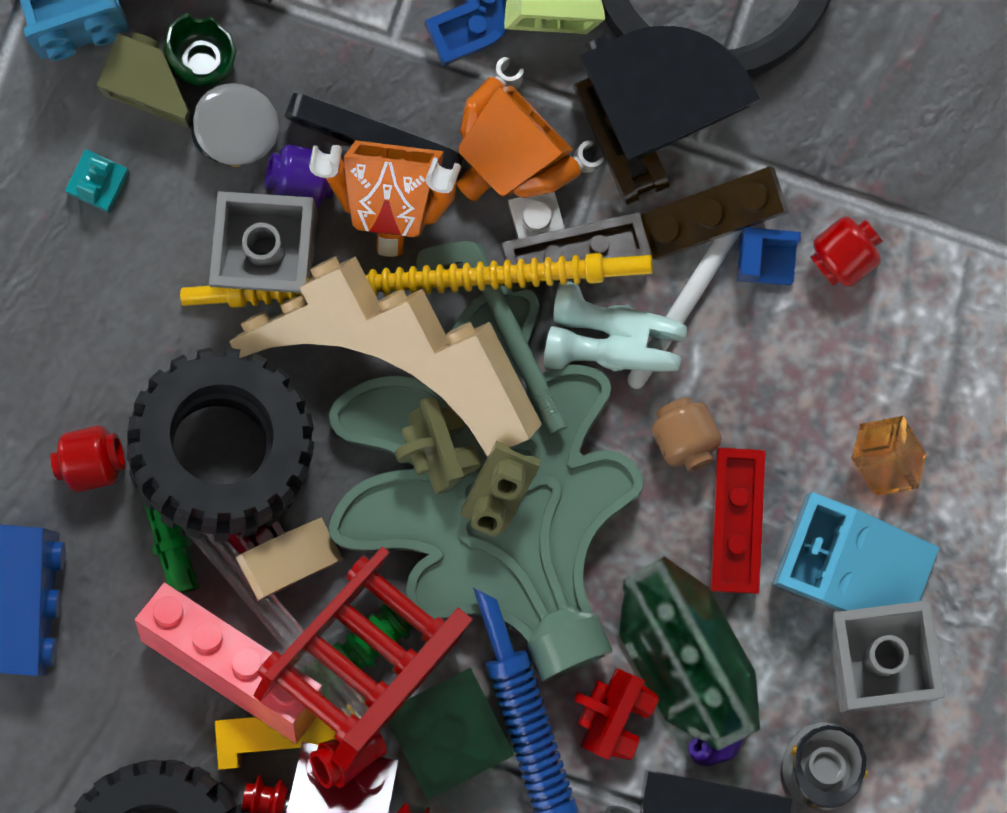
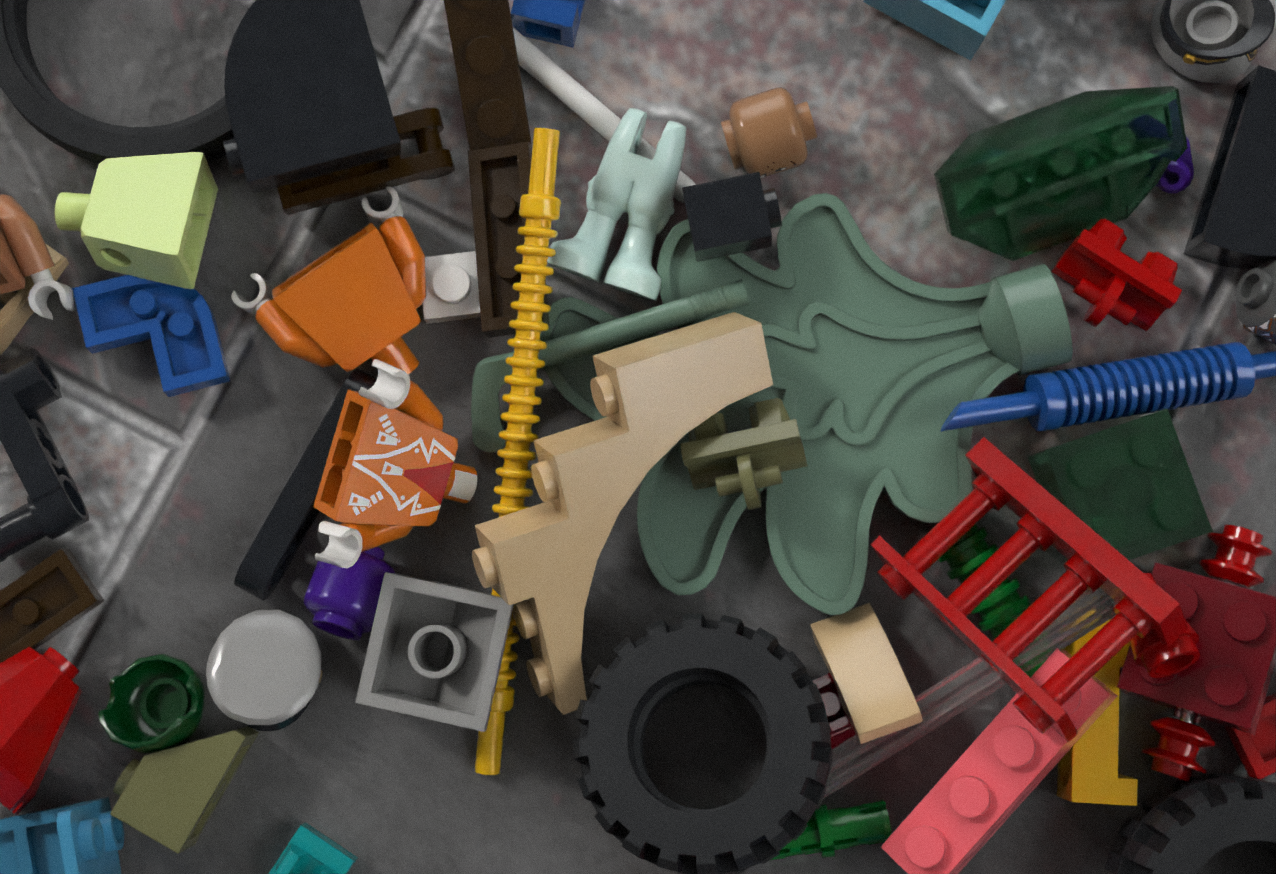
camera: 85 degrees left, 0 degrees up
olive hips [460,440,541,536] -> none
red plate [710,448,766,594] -> none
none -> black brick [682,172,782,262]

